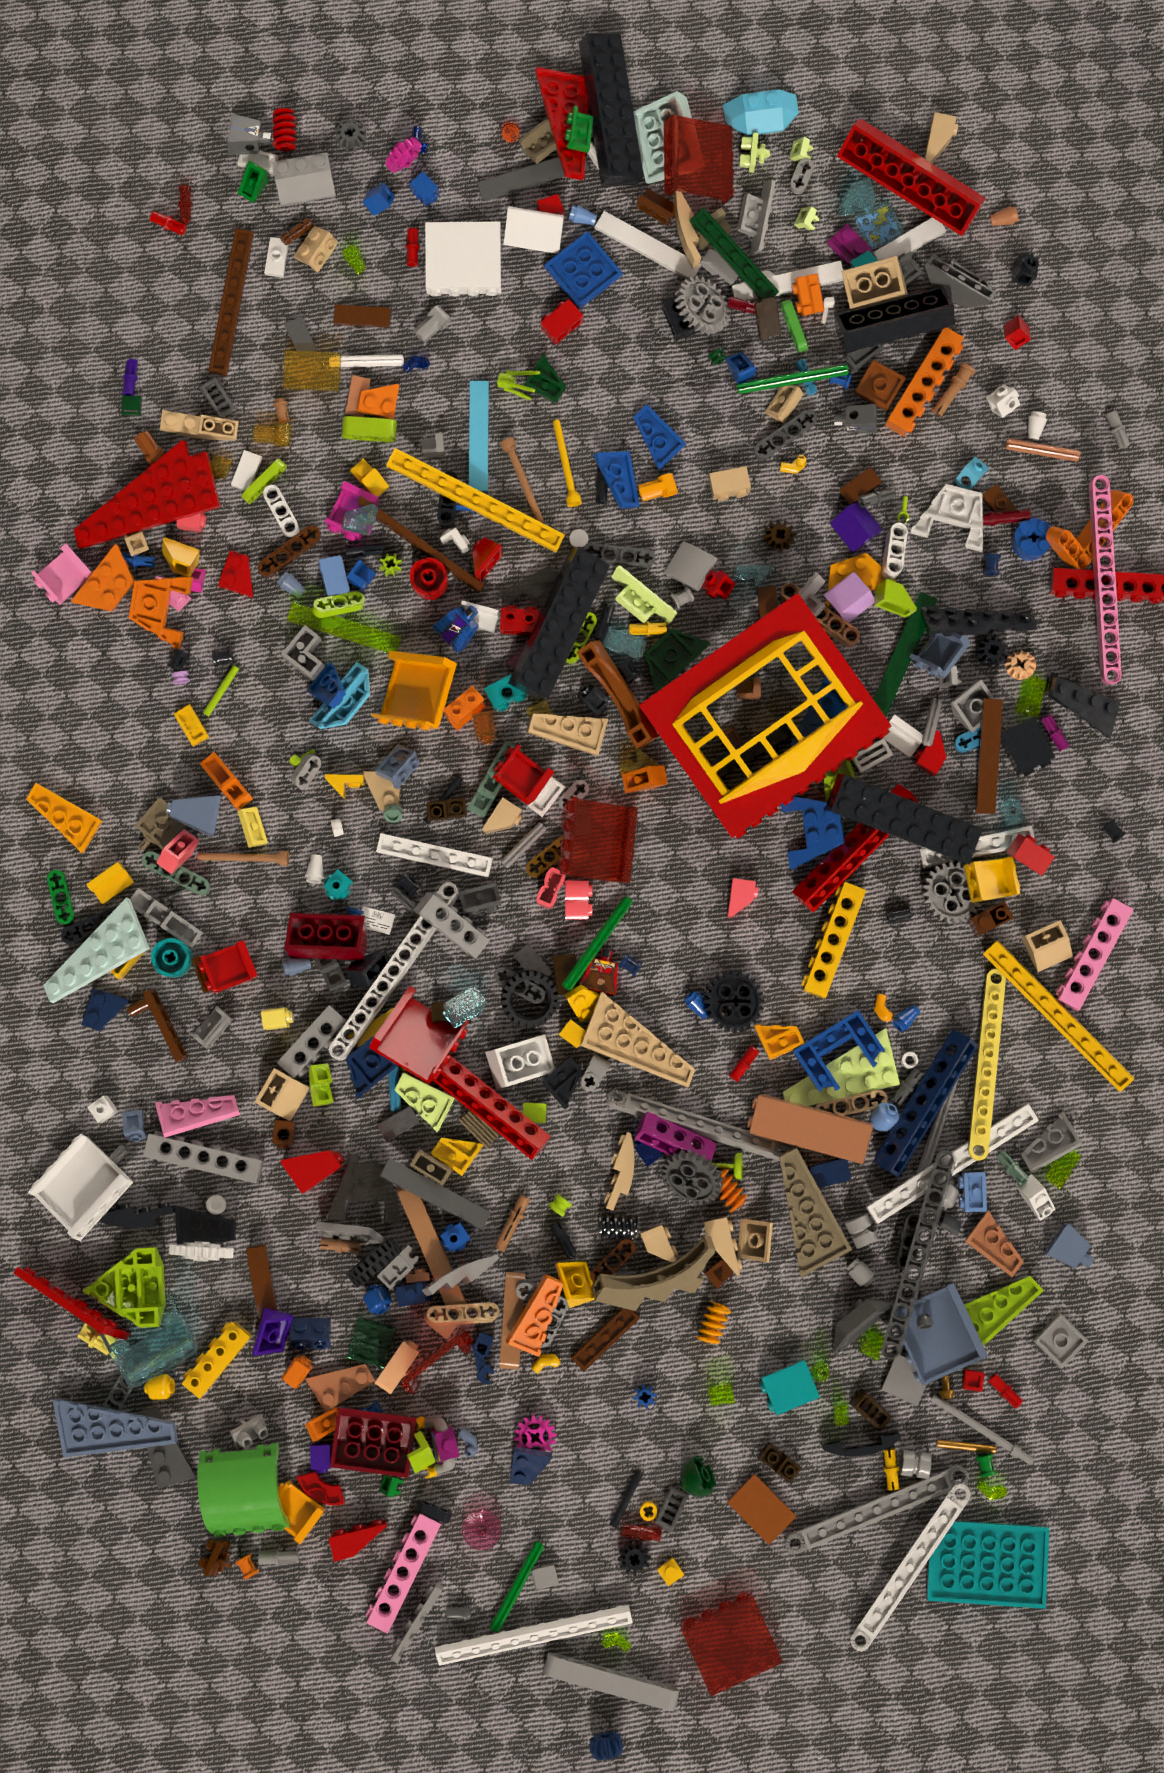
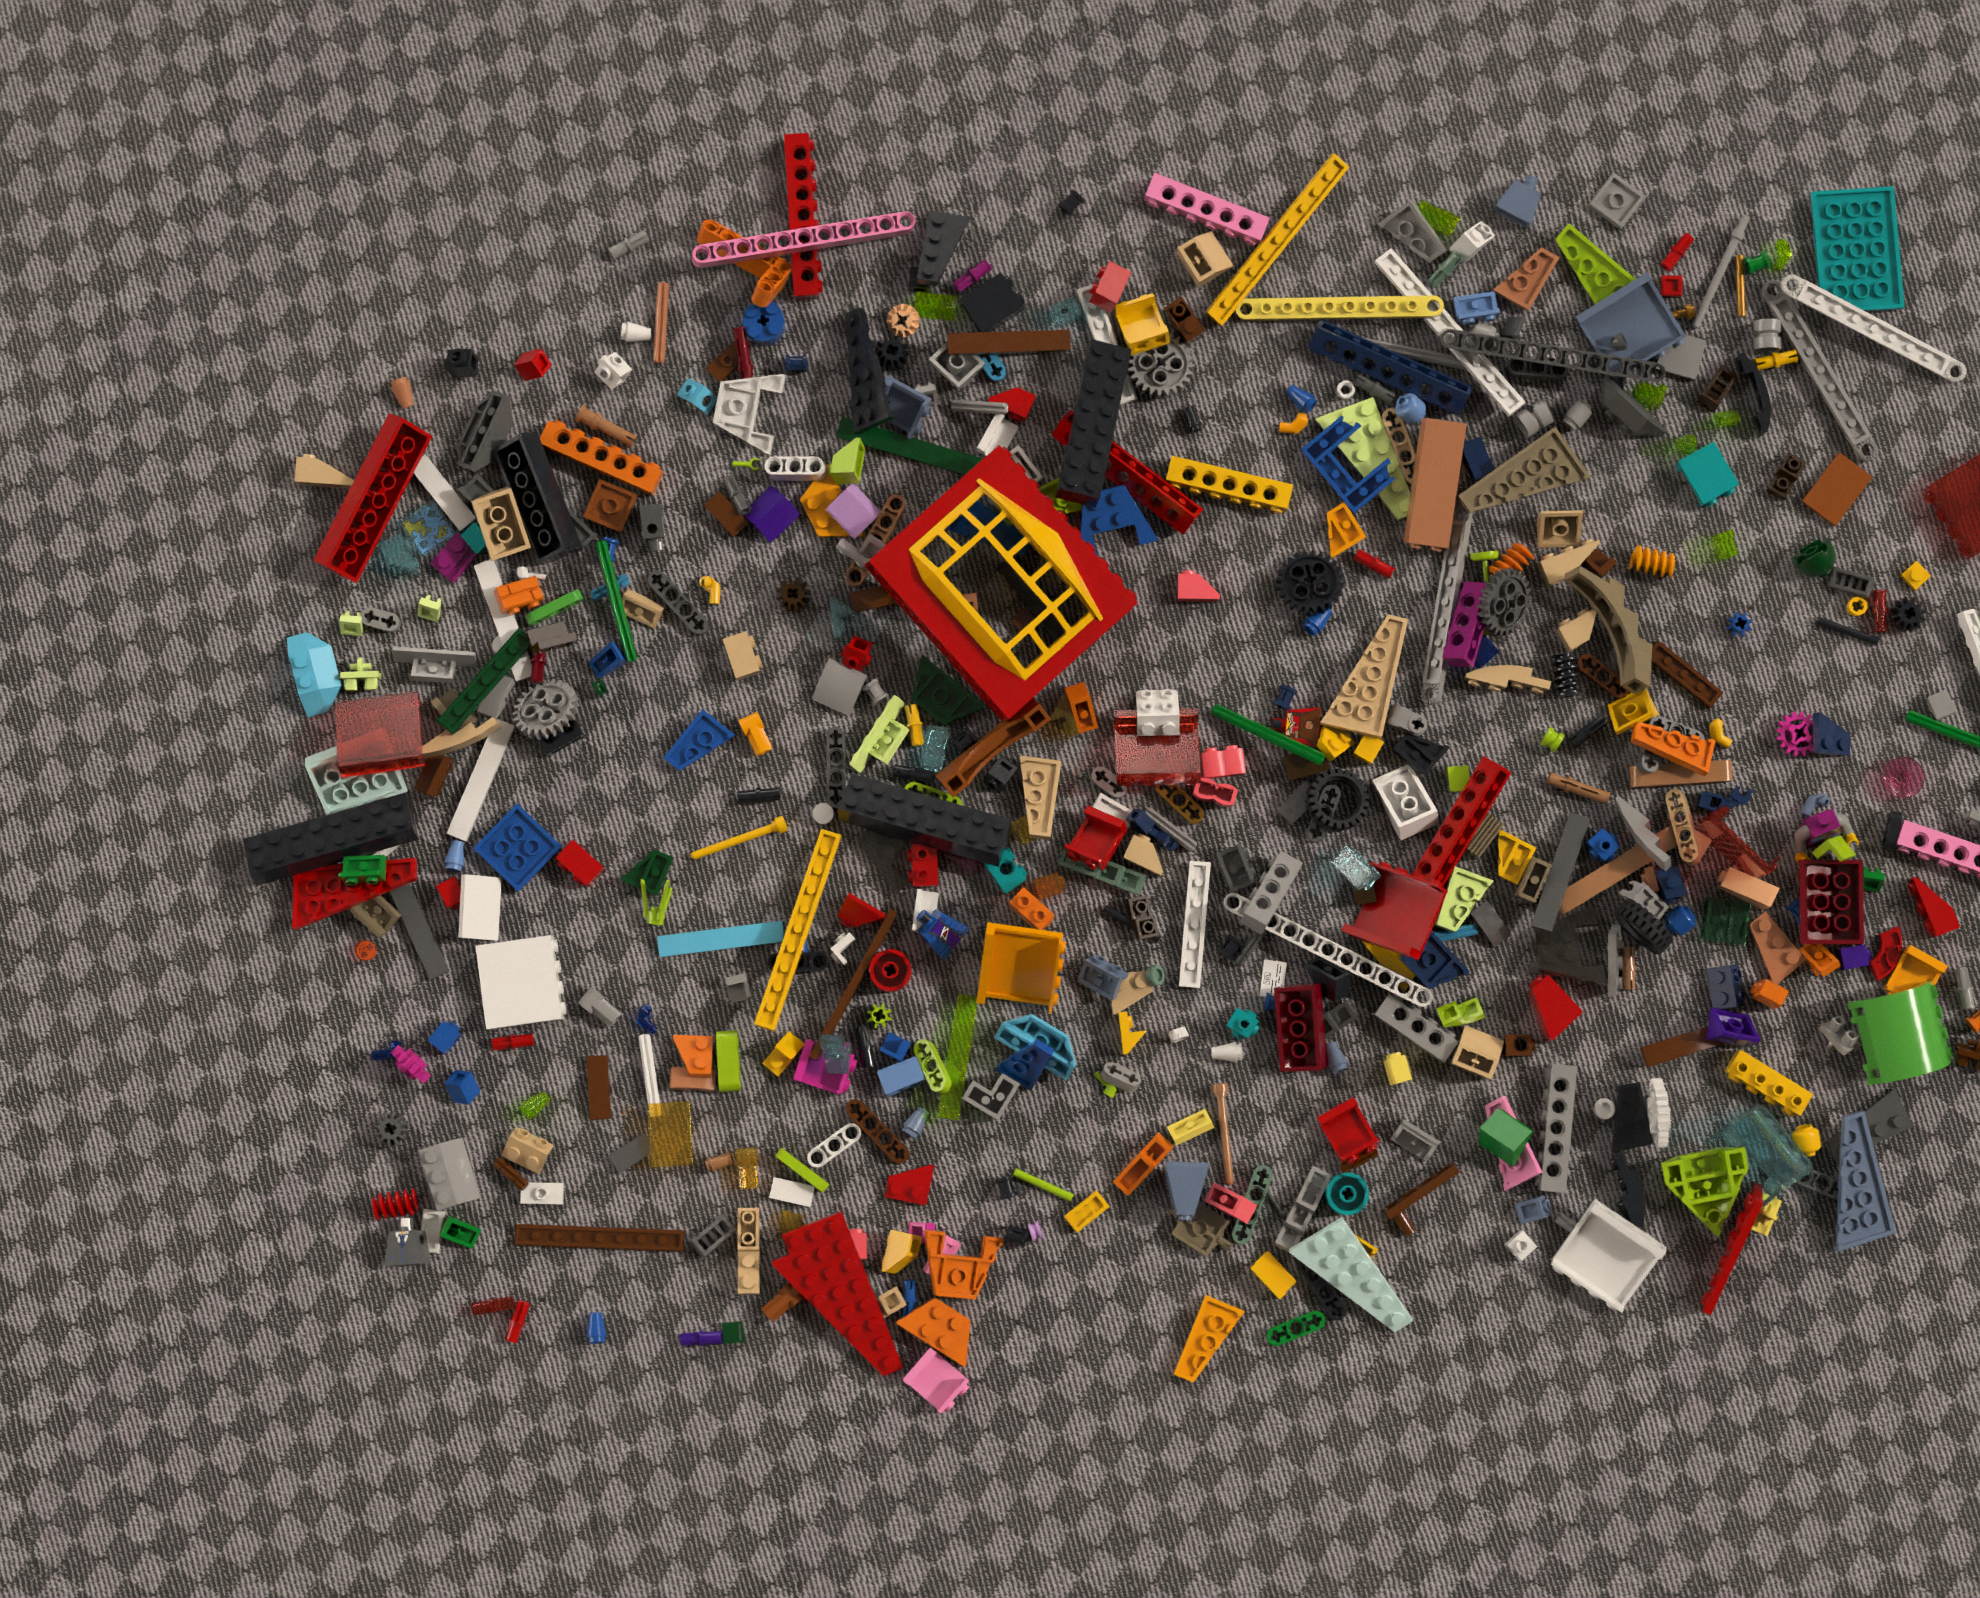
camera: 95 degrees left, 0 degrees up
dark blue wing [81,989,130,1031] -> none
medium nougat piece [500,437,543,523] -> none
blue wing [593,451,640,509] -> none
none -> blue cone [586,1312,607,1344]
none -> dark blue piece [1126,809,1178,851]
none -> white bracket [1136,689,1180,736]
none -> green slope [1478,1108,1533,1167]

